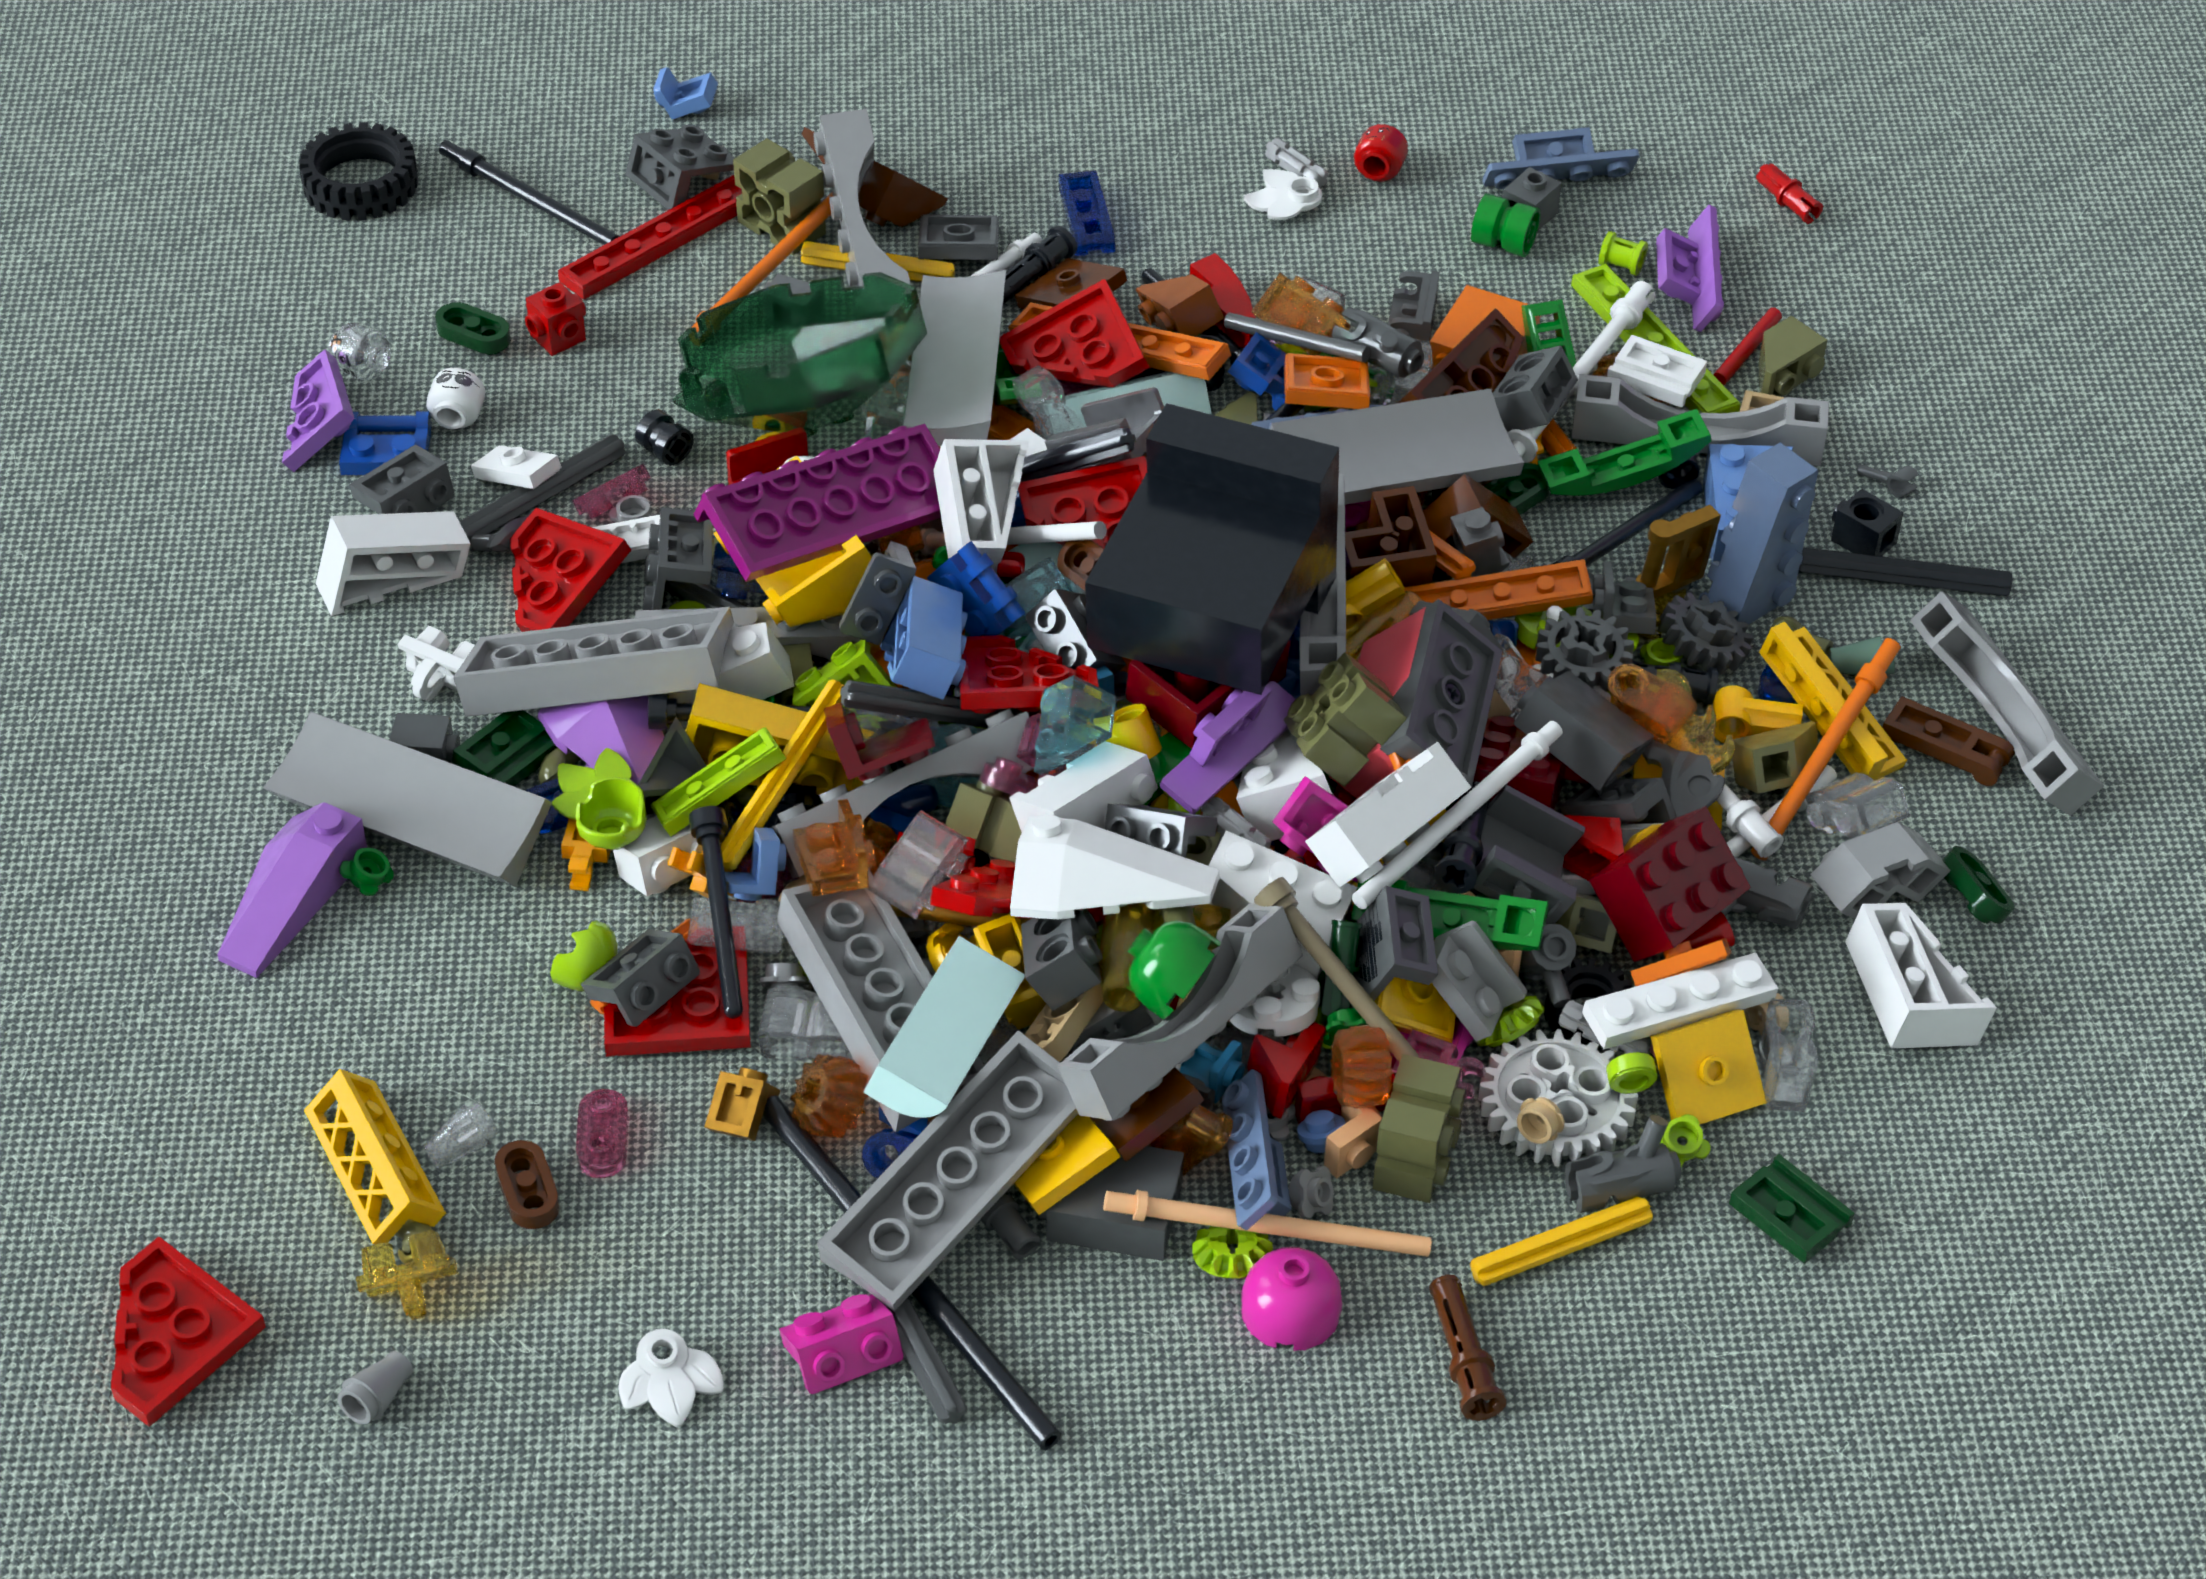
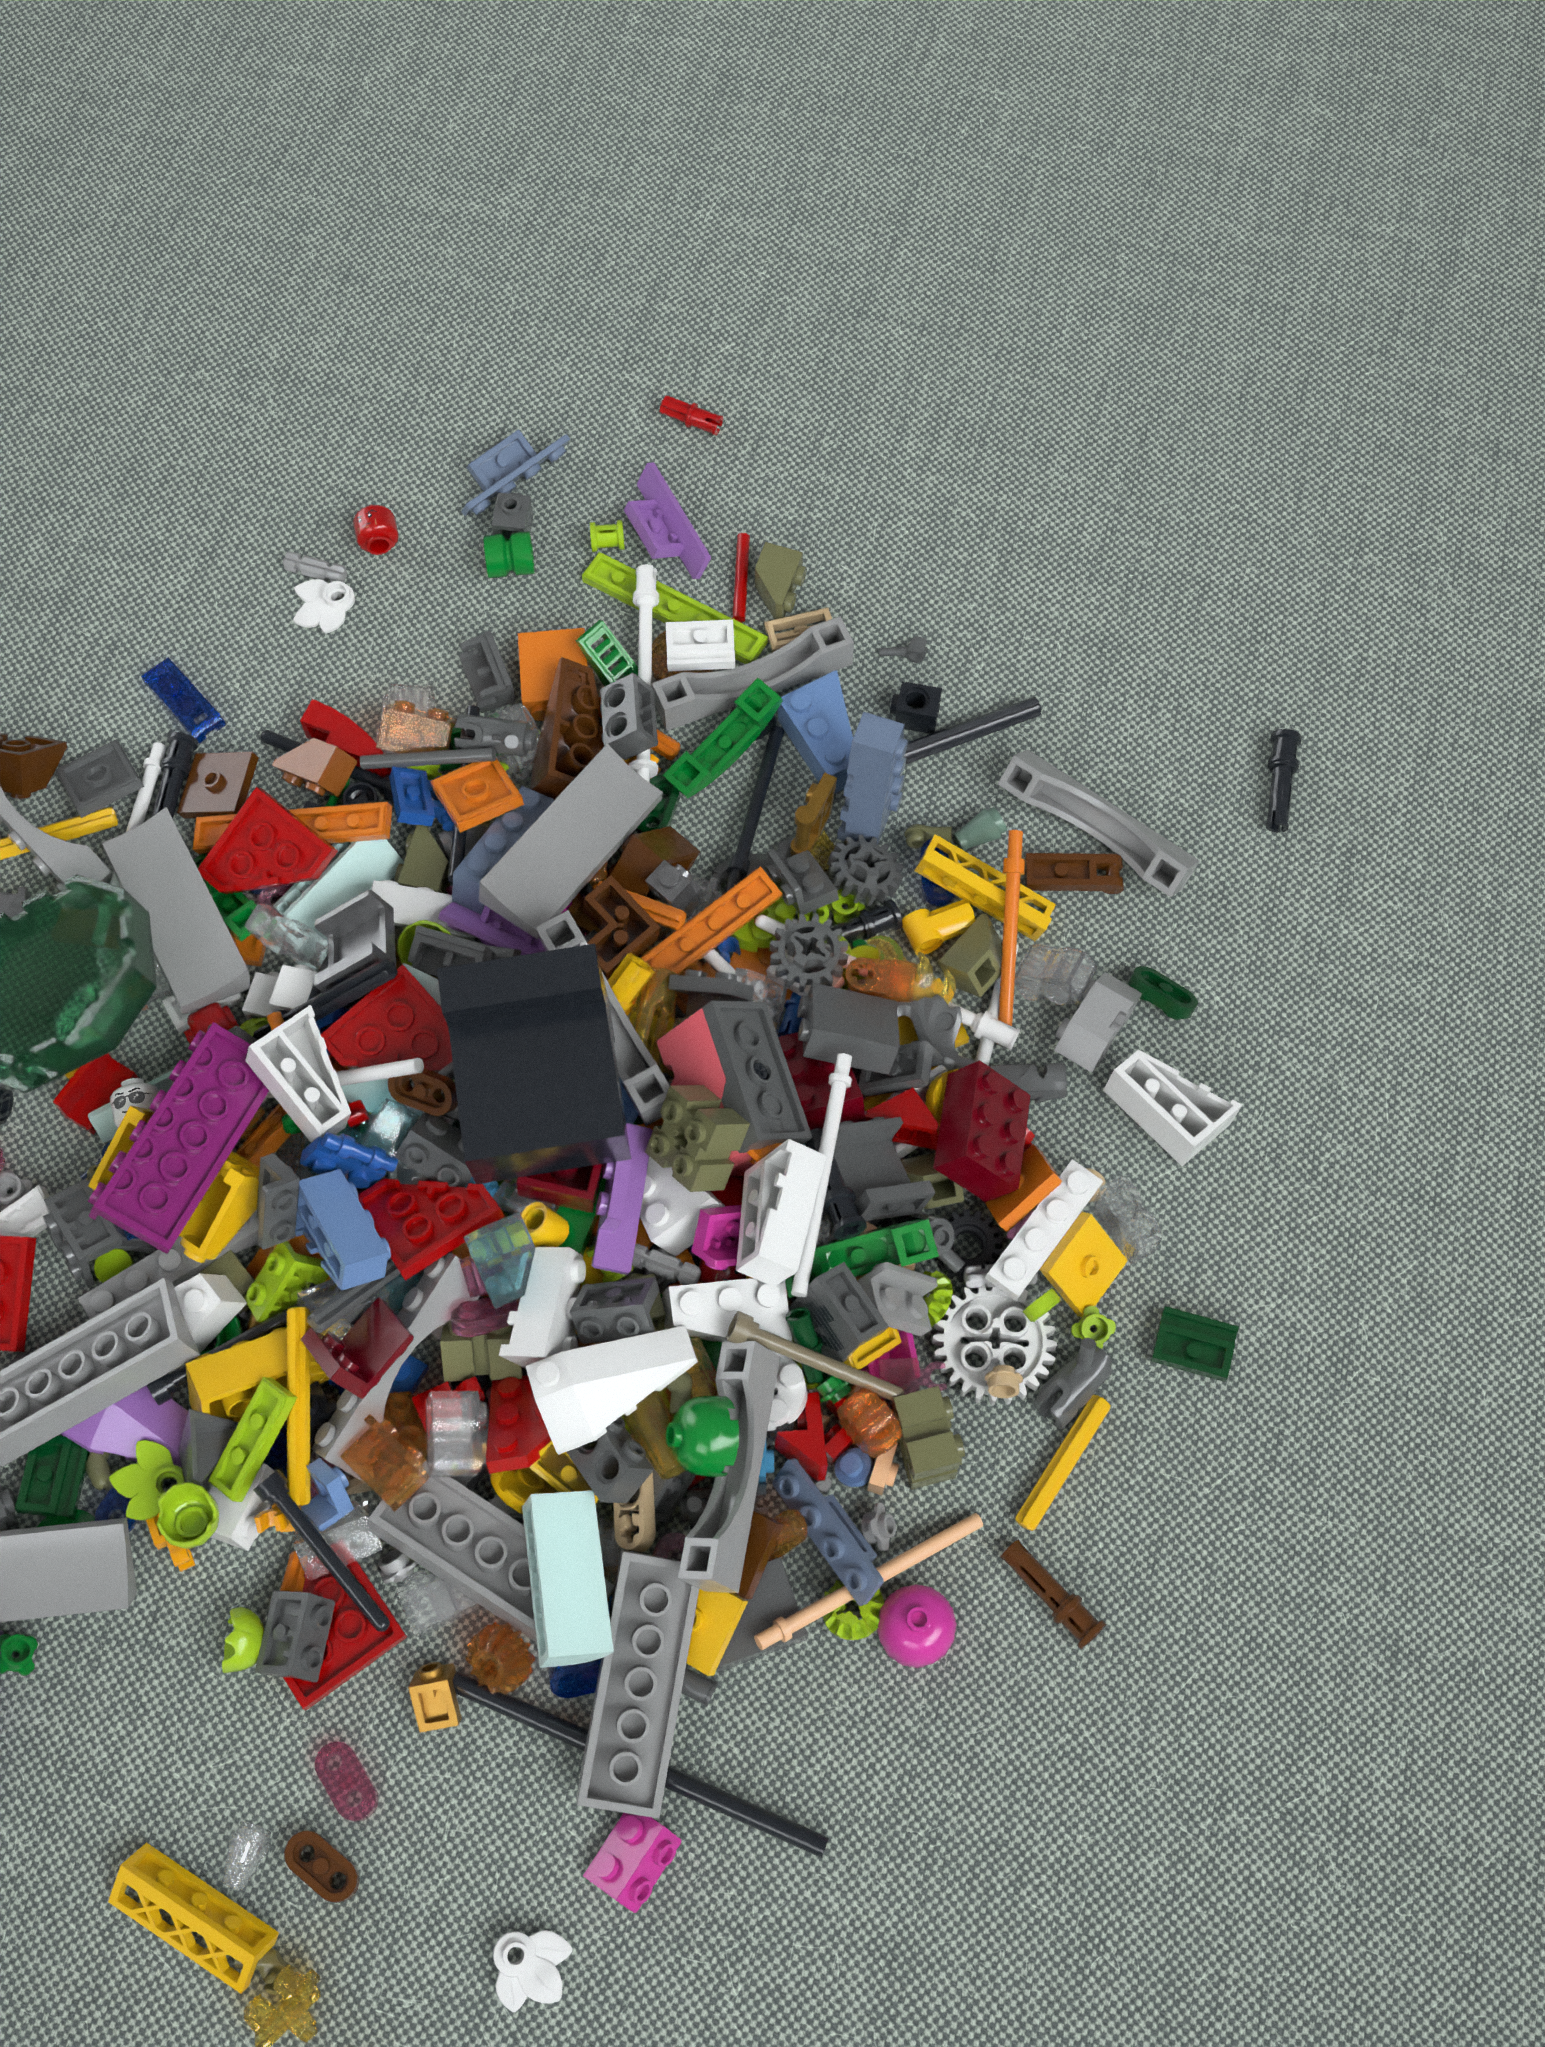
camera: 30 degrees left, 20 degrees up
dark grey axle [883,1297,967,1424] -> none

